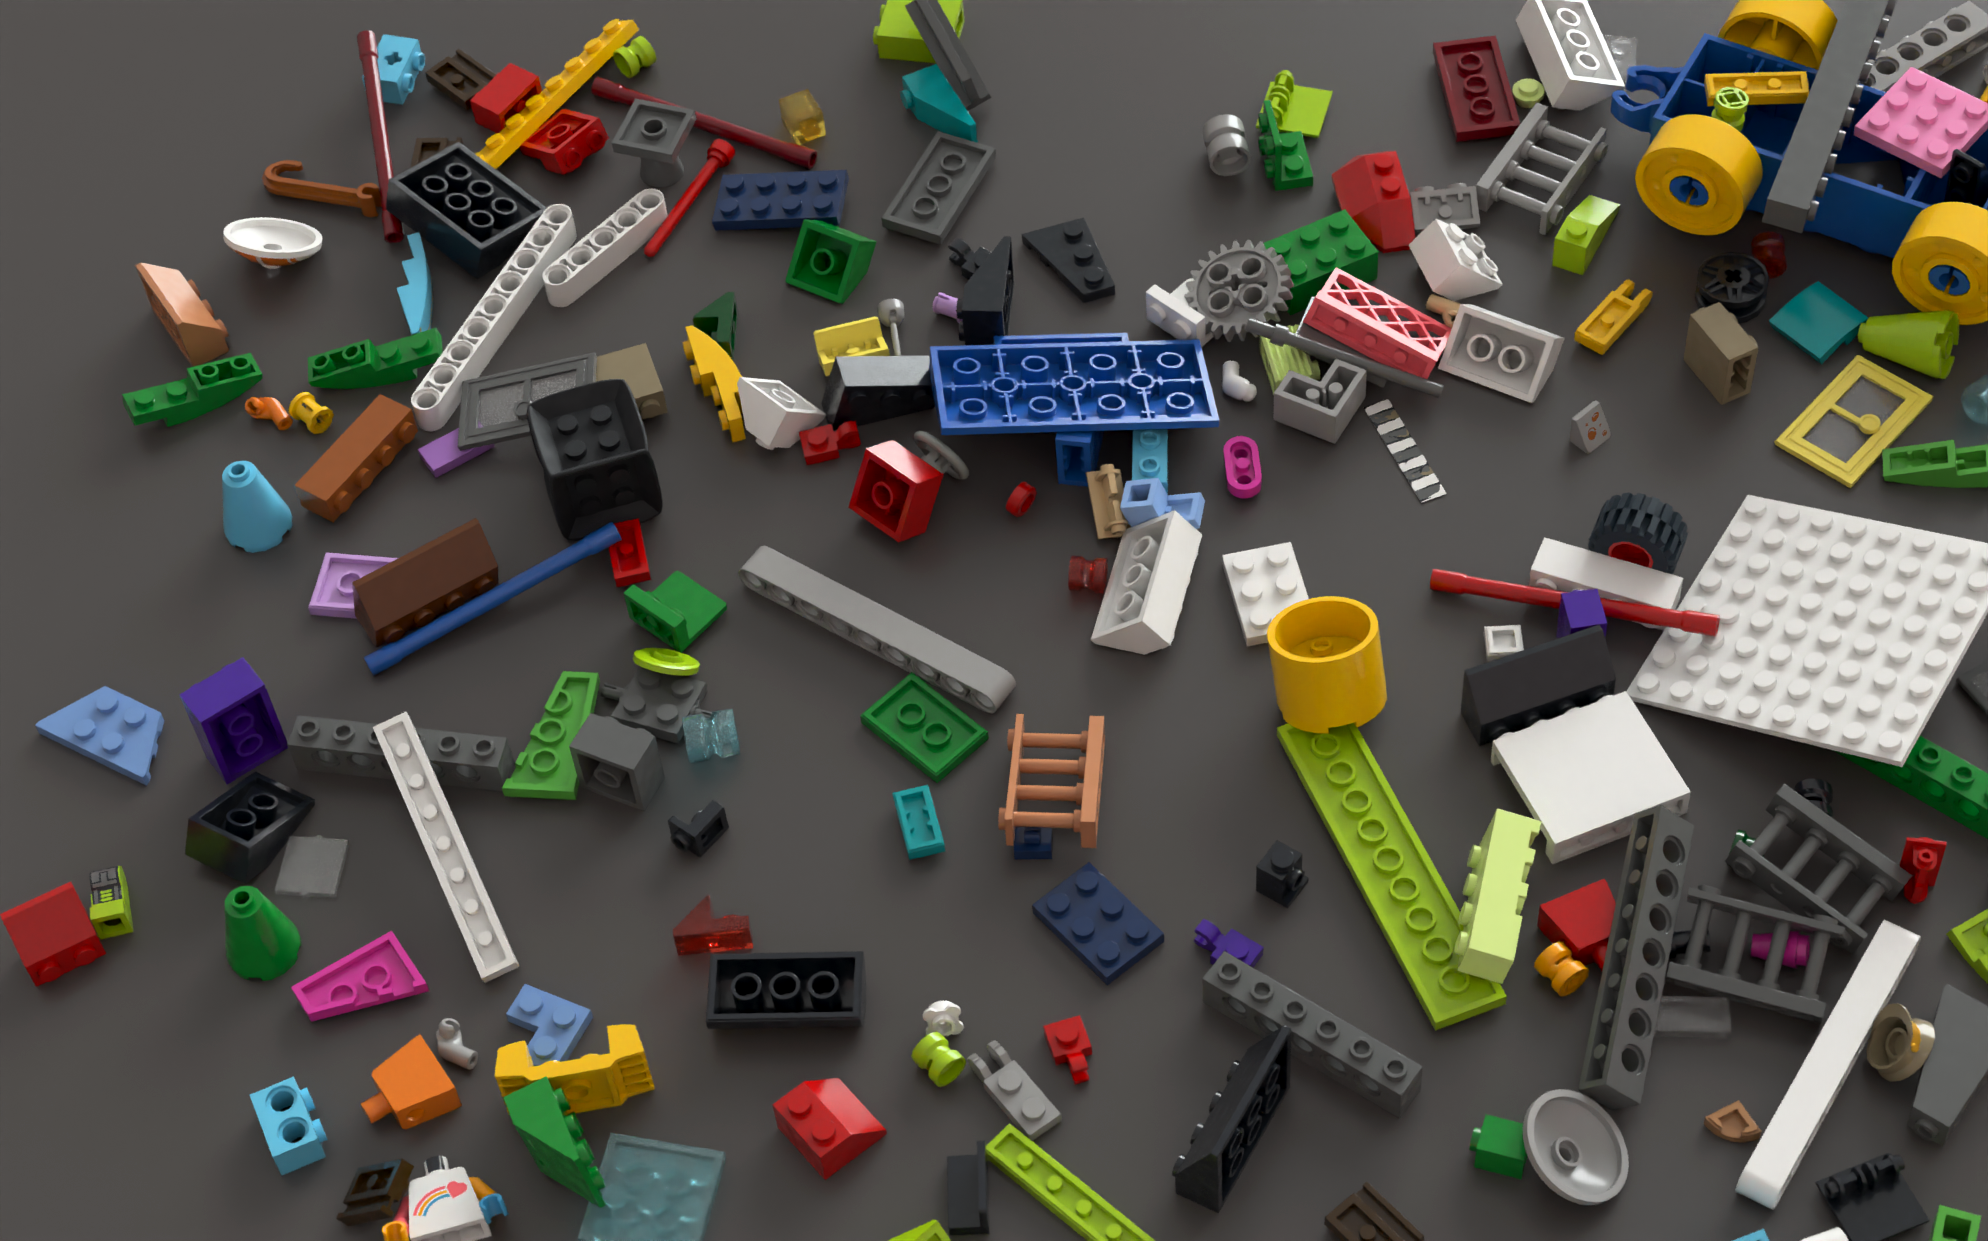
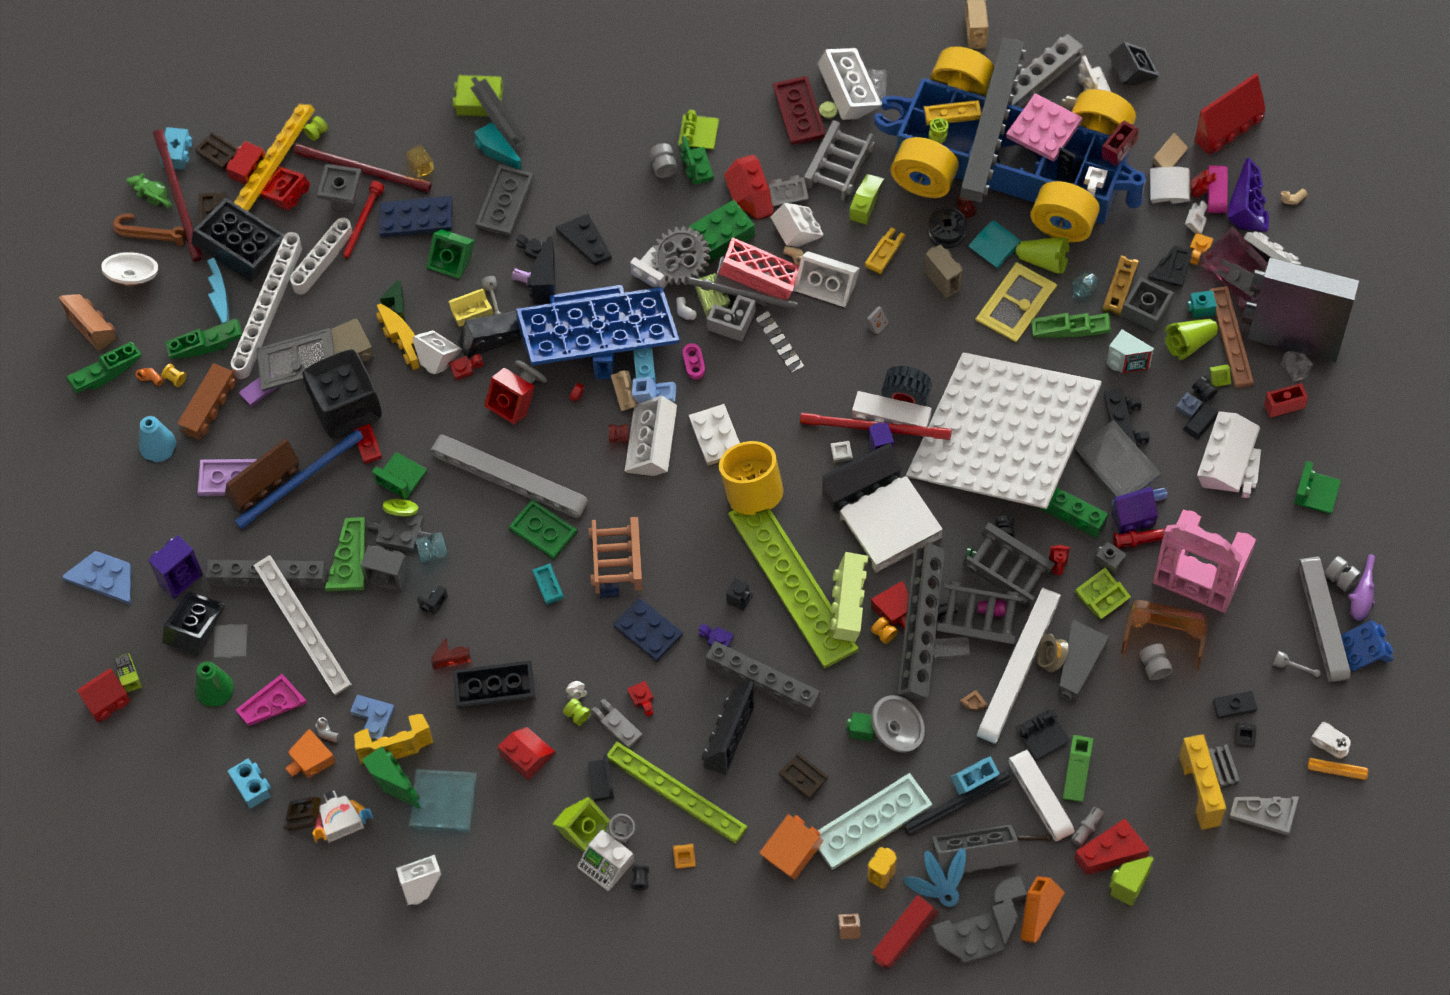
camera: 10 degrees left, 10 degrees up
none -> bright green animal [126,173,173,209]

